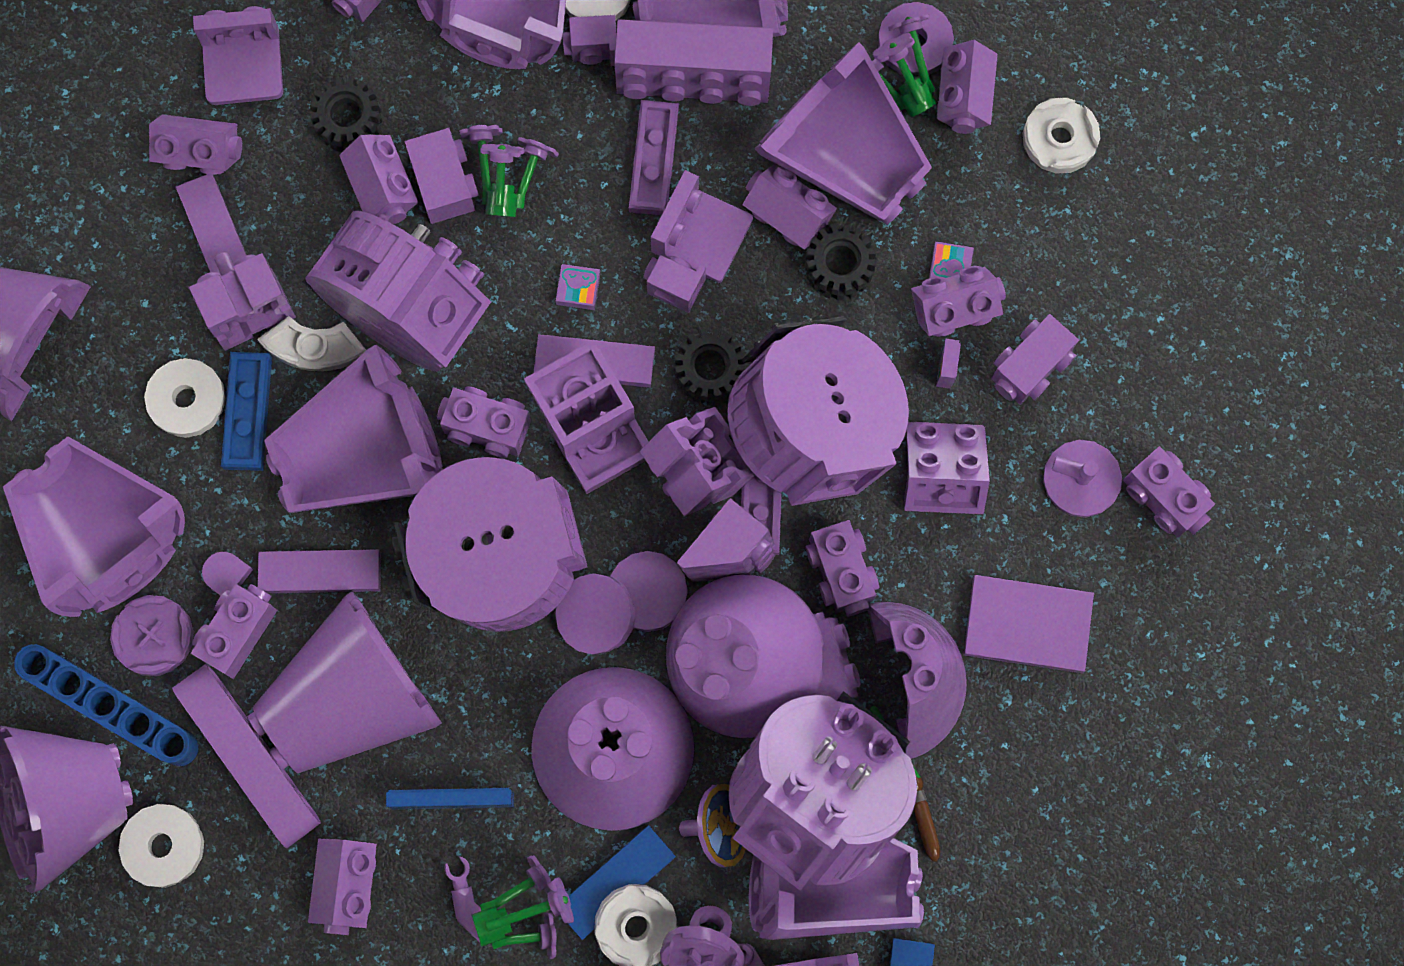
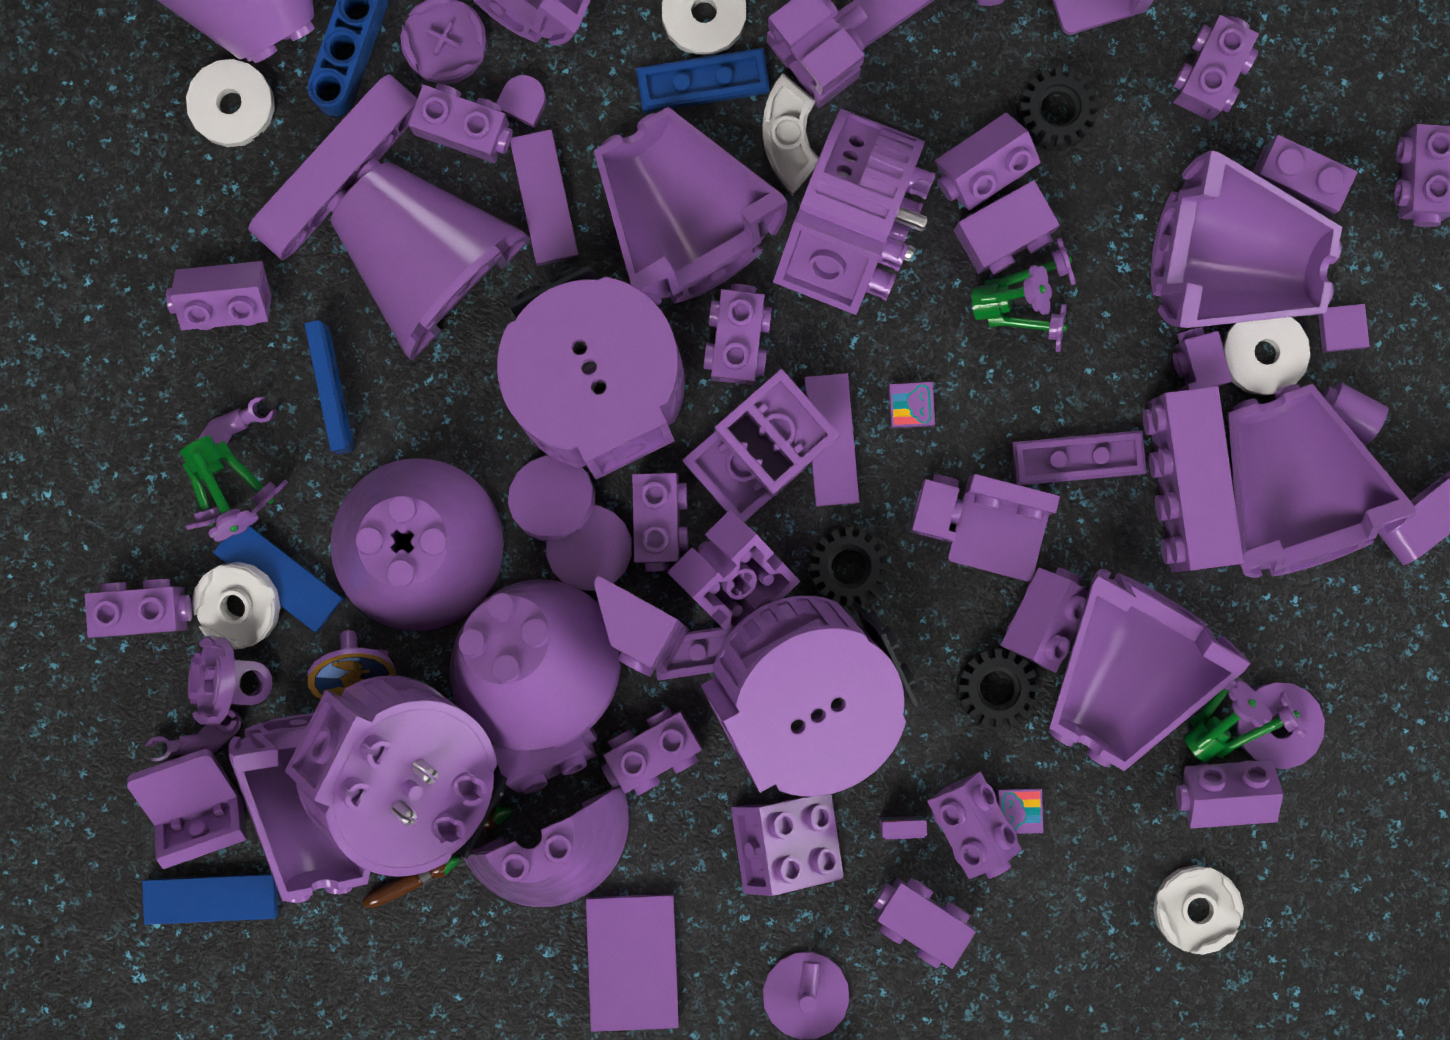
camera: 80 degrees right, 10 degrees up
none -> medium lavender brick [632,473,688,572]

